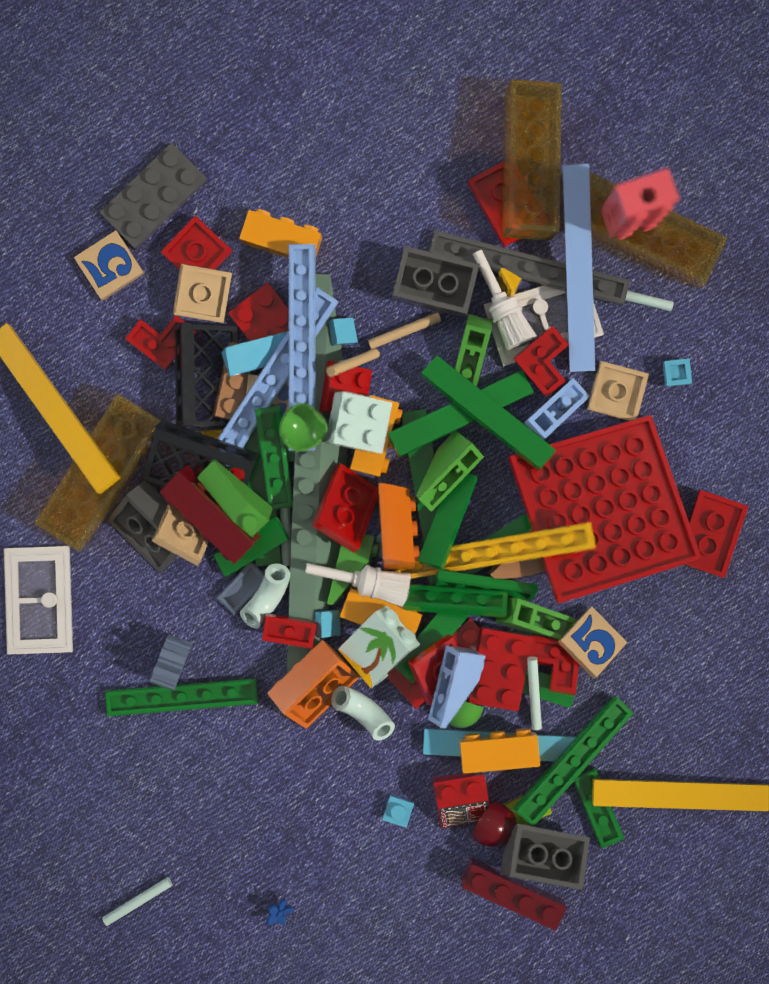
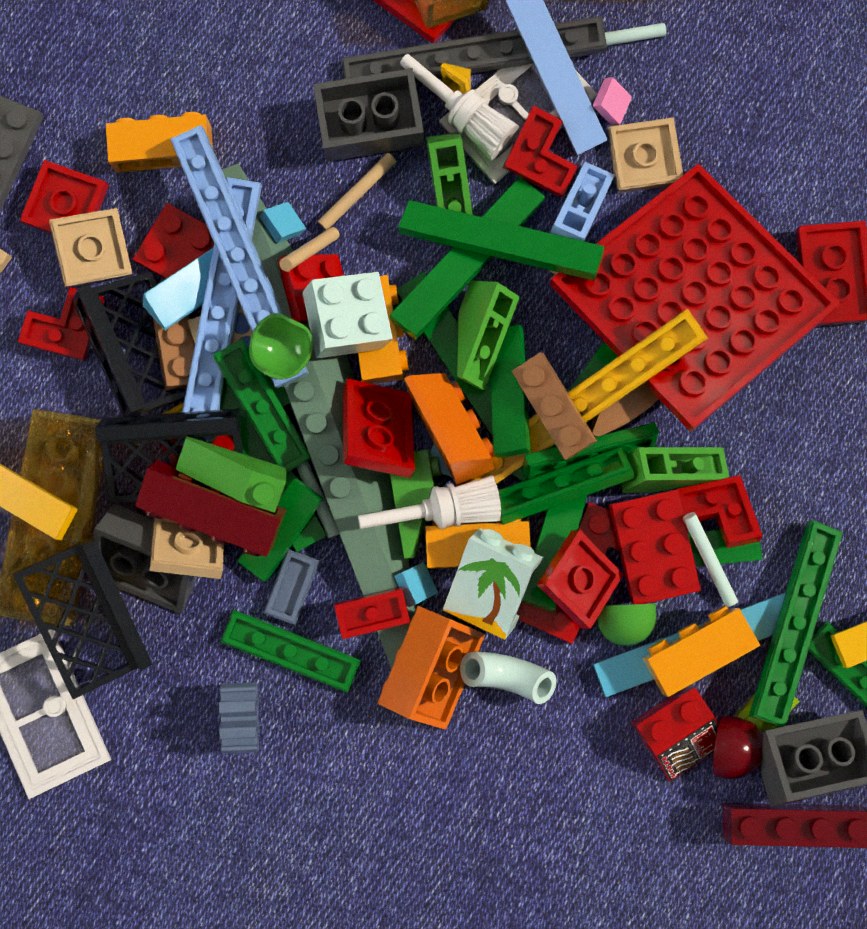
camera: 25 degrees left, 5 degrees down
green tile [105,678,259,717] -> none
light aqua cylinder [240,563,290,629] -> none
medium azure plate [382,794,414,828] -> none
light blue slope [428,645,485,728] -> none
tan tile [558,606,627,679] -> none
medium azure plate [662,358,692,387] -> none
none -> black fence [12,535,153,699]
none -> green tile [220,610,361,693]
none -> medium nougat plate [512,352,597,460]
none -> bright pink tile [593,77,632,126]

